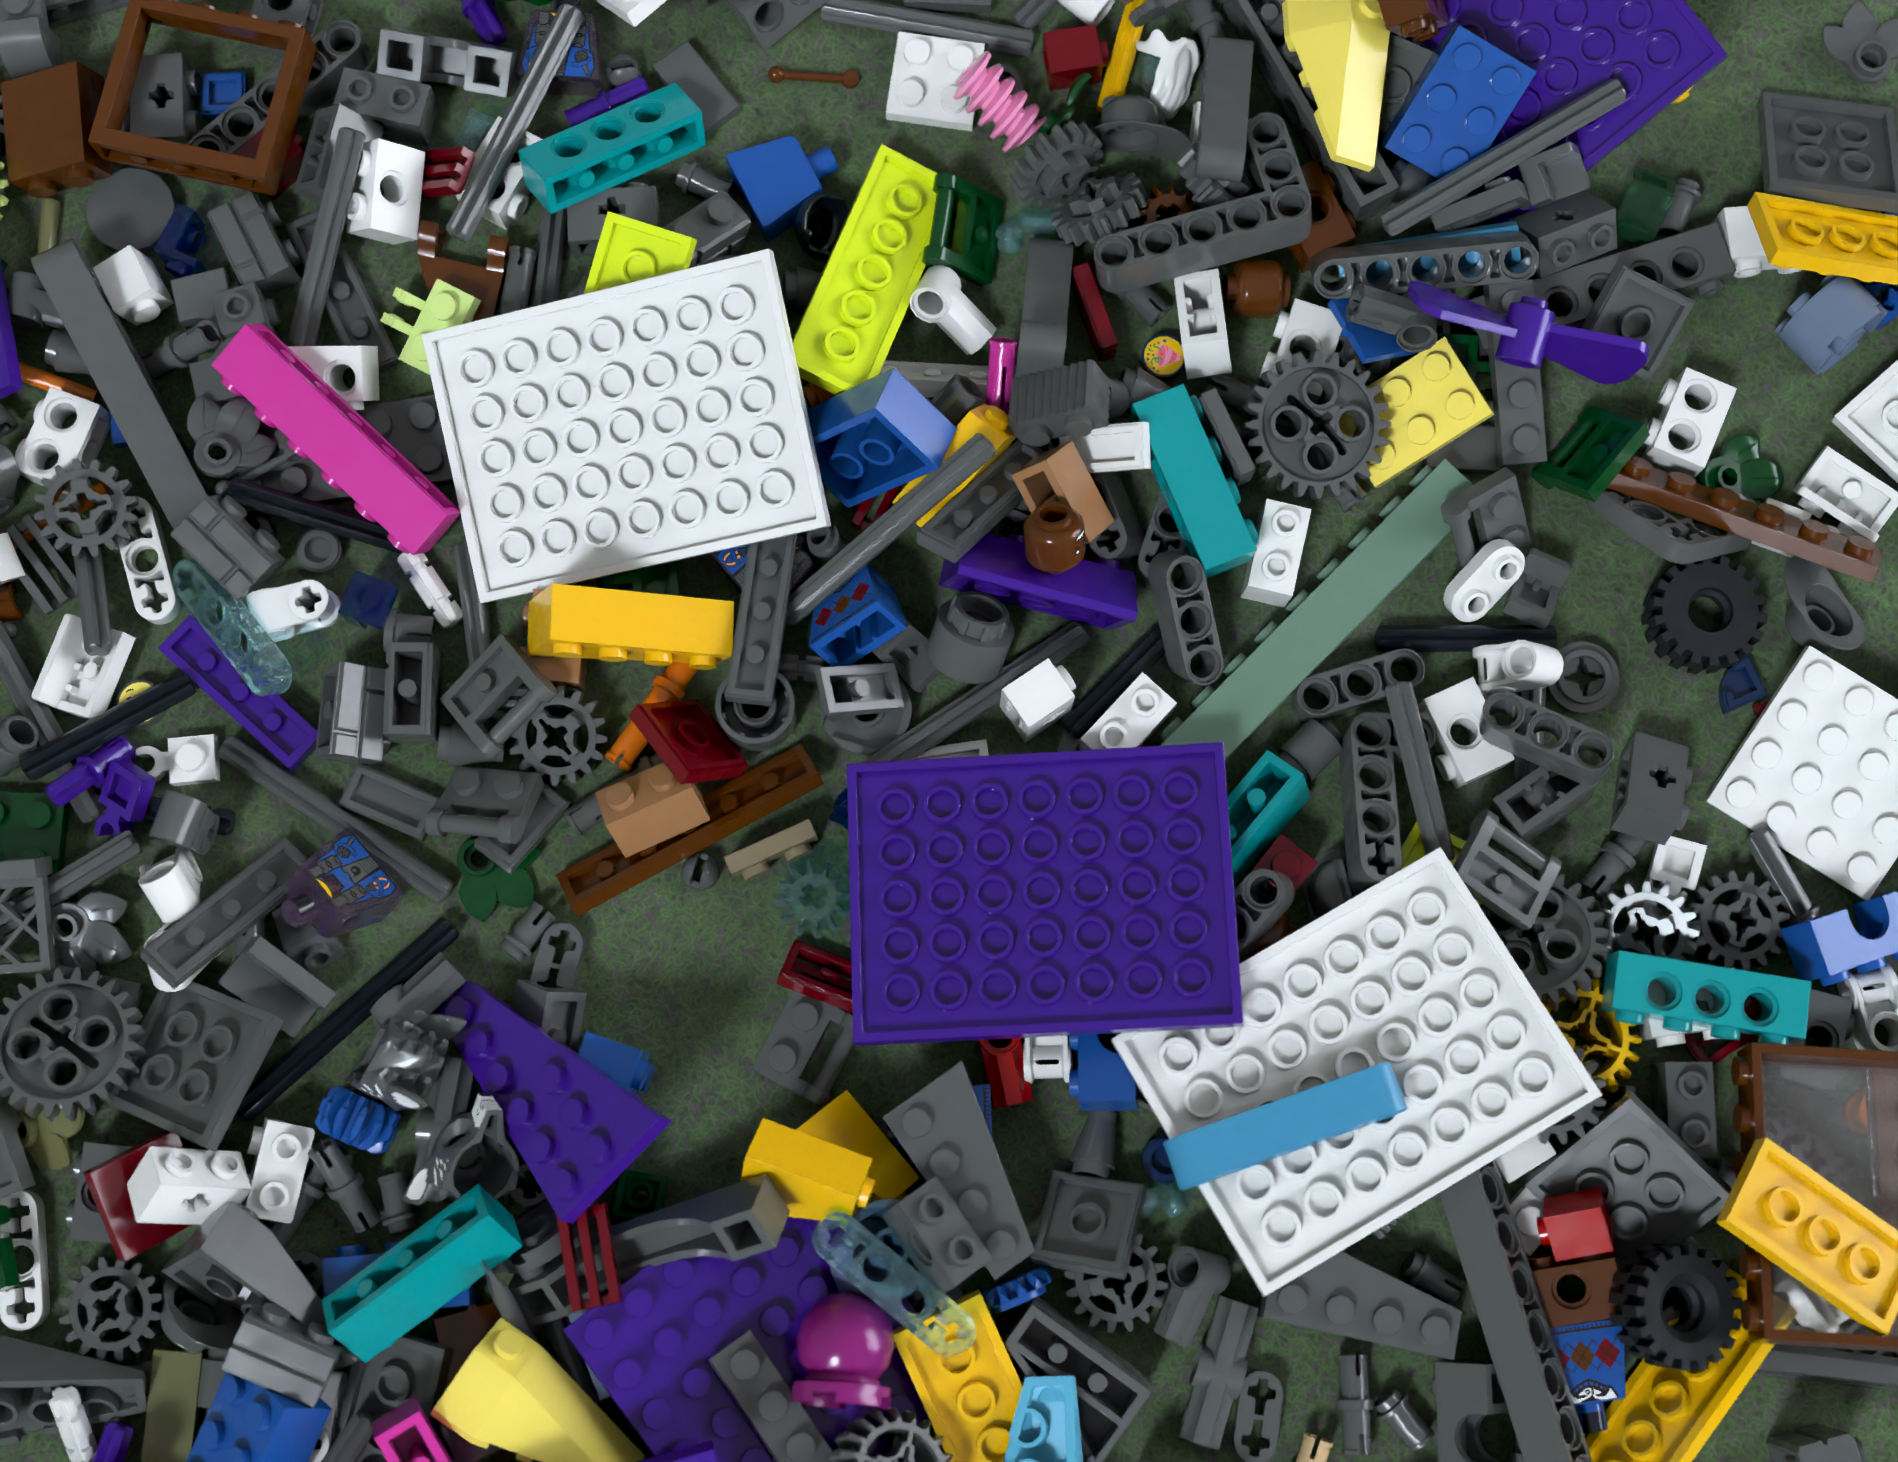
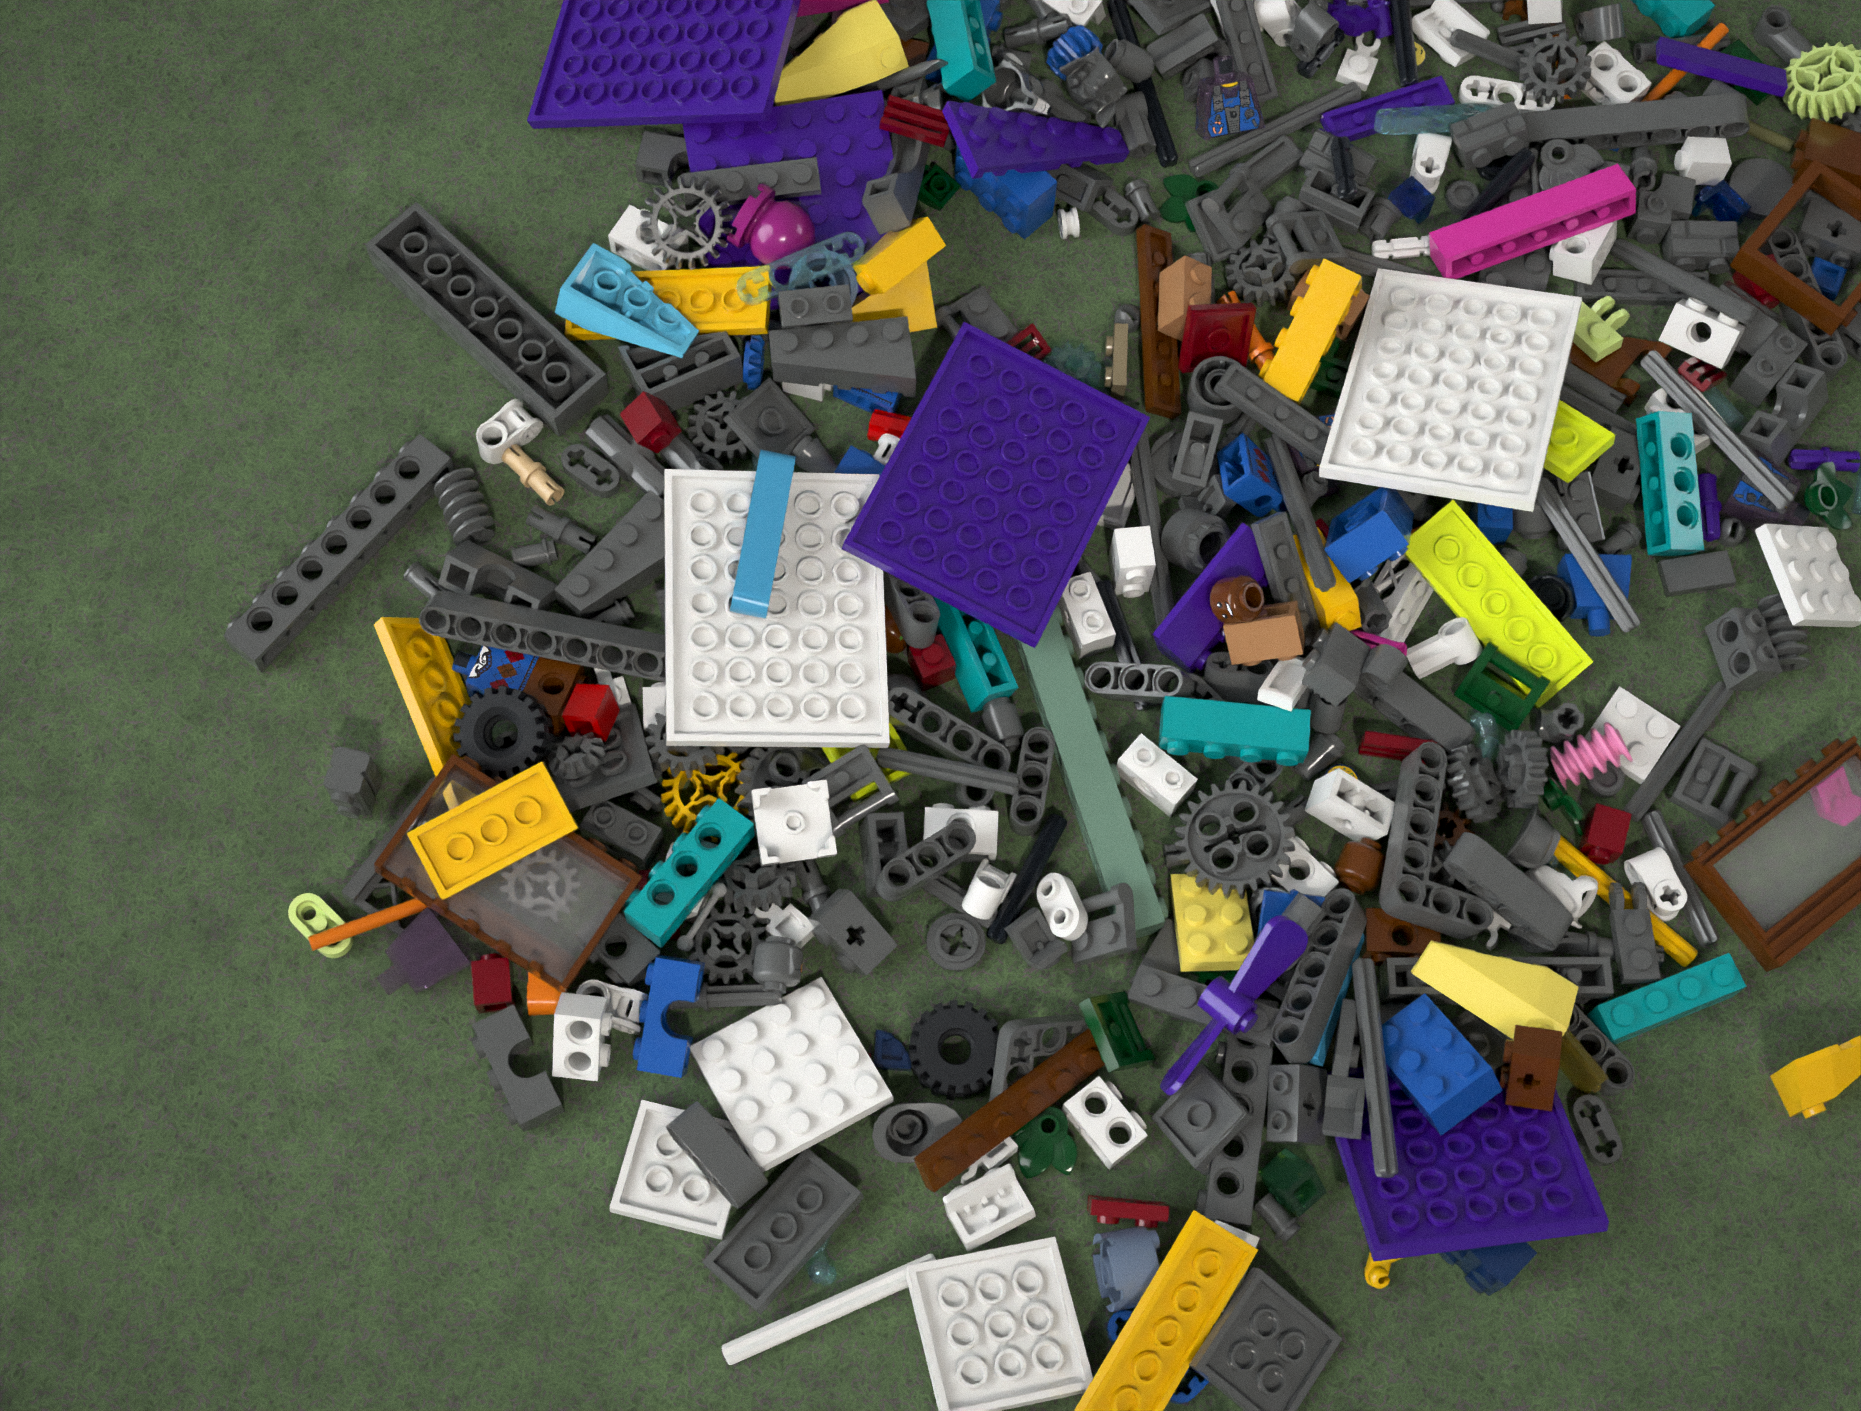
camera: 115 degrees right, 10 degrees down
reddish brown hinge [768,65,859,89] -> none
dark grey tile [1199,388,1256,487] -> none
none -> dark grey gear [547,731,606,779]
none -> dark red brick [620,391,682,453]
none -> light grey hinge [677,883,727,952]
none -> white panel [751,780,837,866]
none -> dark grey head [752,936,804,994]
none -> white bush [1057,207,1080,239]
none -> dark red plate [1087,1195,1169,1228]
none -> dark grey brick [1104,39,1154,83]
none -> black axle [1330,136,1358,200]
none -> dark grey piece [1534,703,1584,744]
none -> axle [1536,477,1641,633]

